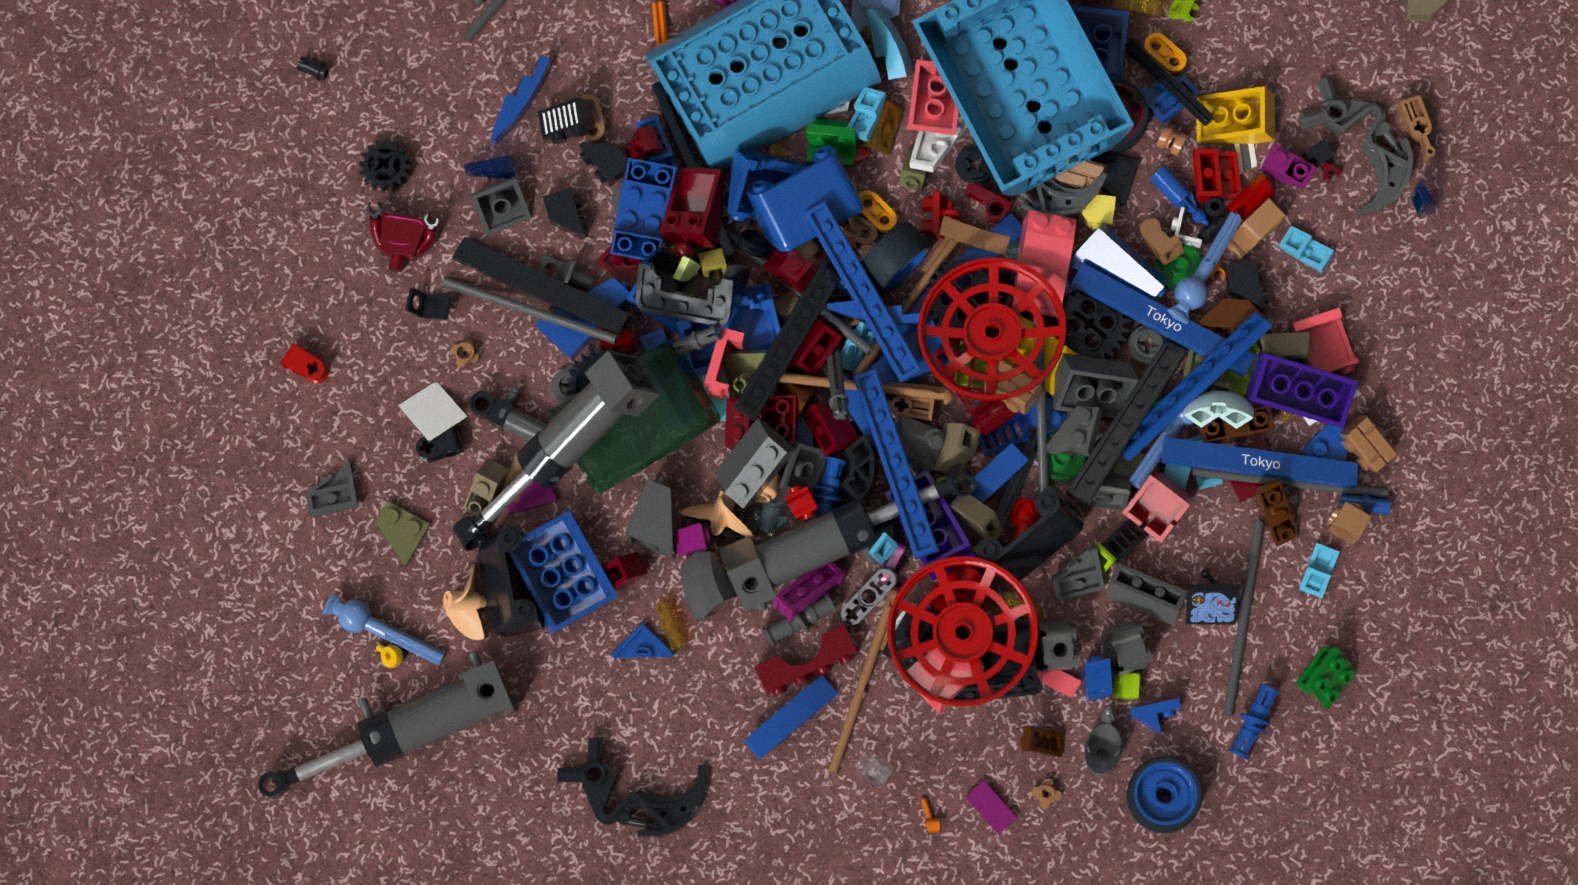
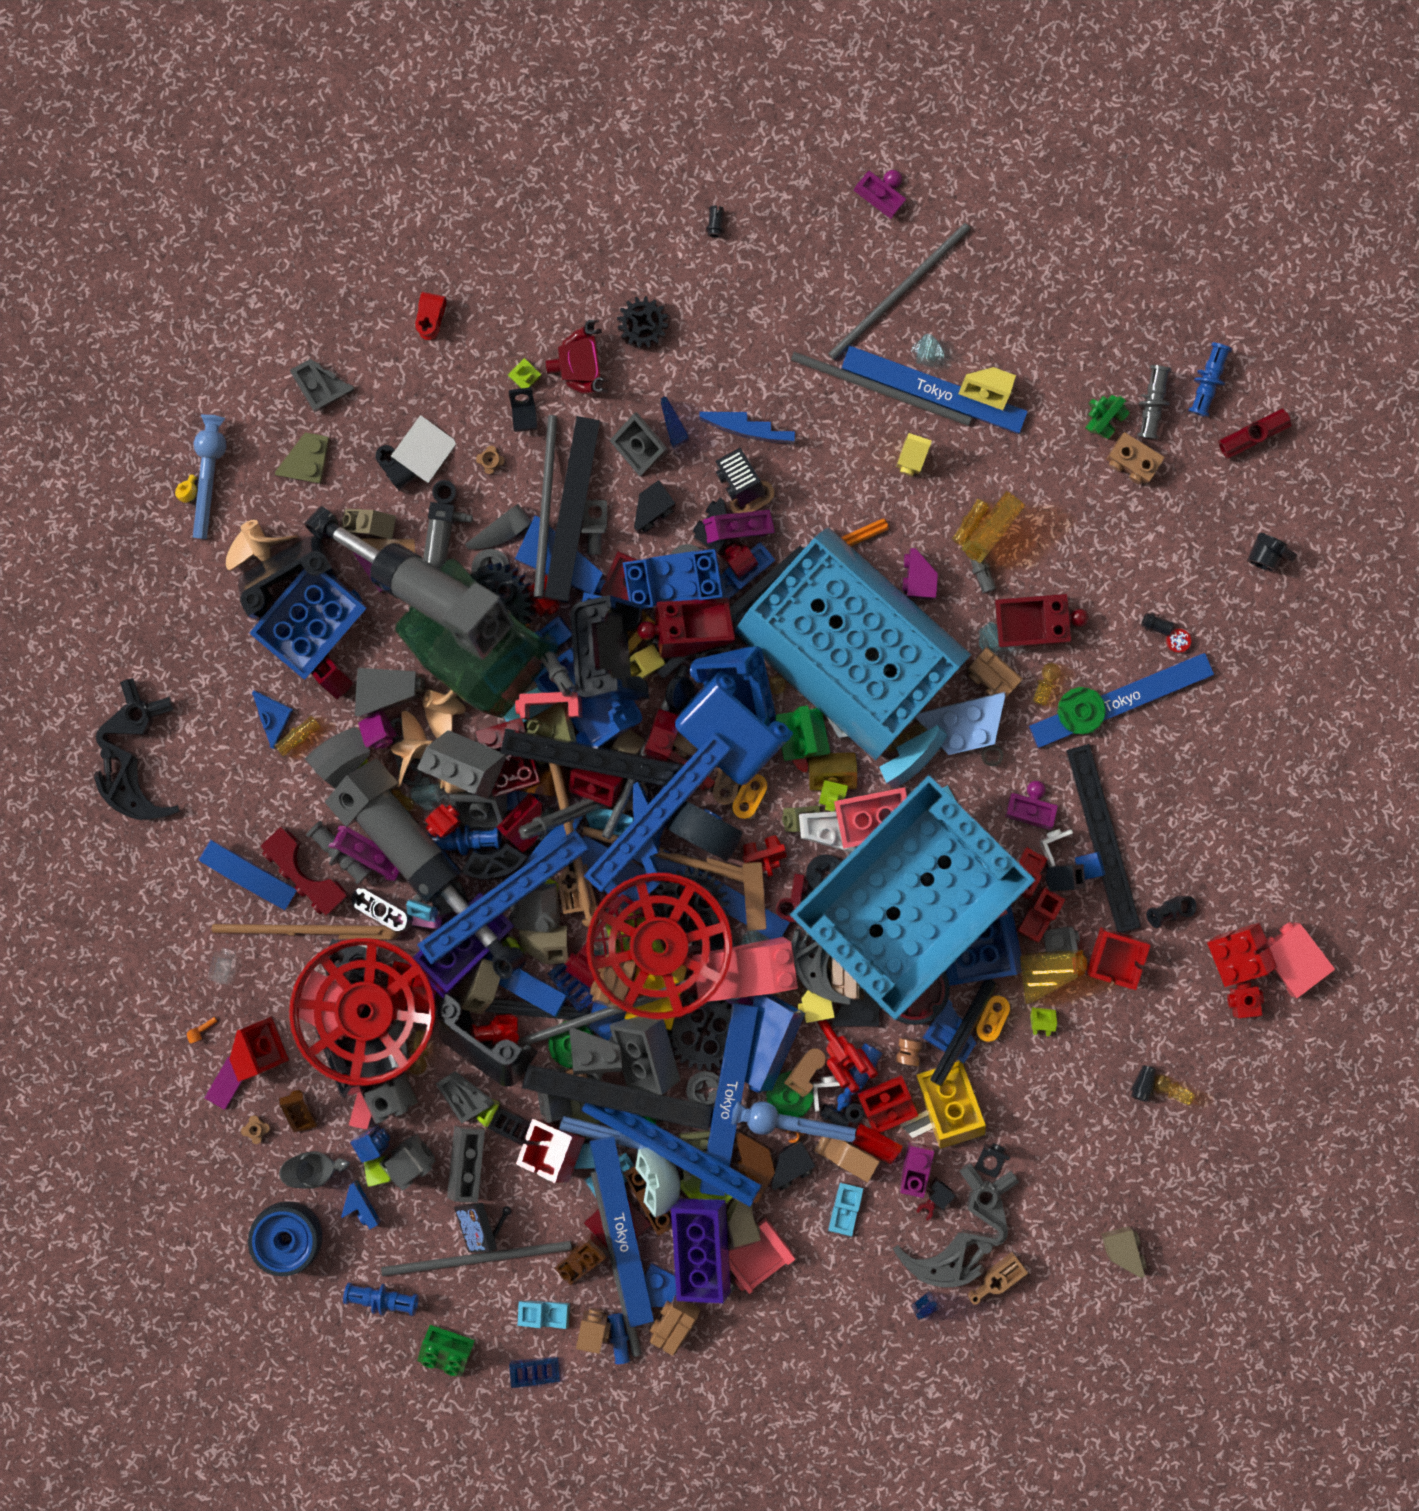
camera: 65 degrees right, 10 degrees up
dark grey piece [258,651,517,799] -> none
yellowish green tile [673,256,701,282] -> none
medium azure slope [847,87,886,142] -> none
none -> red slope [229,1016,289,1082]
none -> light nougat piece [423,670,466,738]
none -> dark grey piece [465,504,532,549]
none -> lime tile [508,358,542,388]
none -> clear blue slope [509,1357,560,1388]
none -> magenta container [703,510,775,543]
none -> red plant [818,1019,878,1093]
none -> lime tile [819,780,848,812]
none -> black bracket [975,1143,1011,1178]

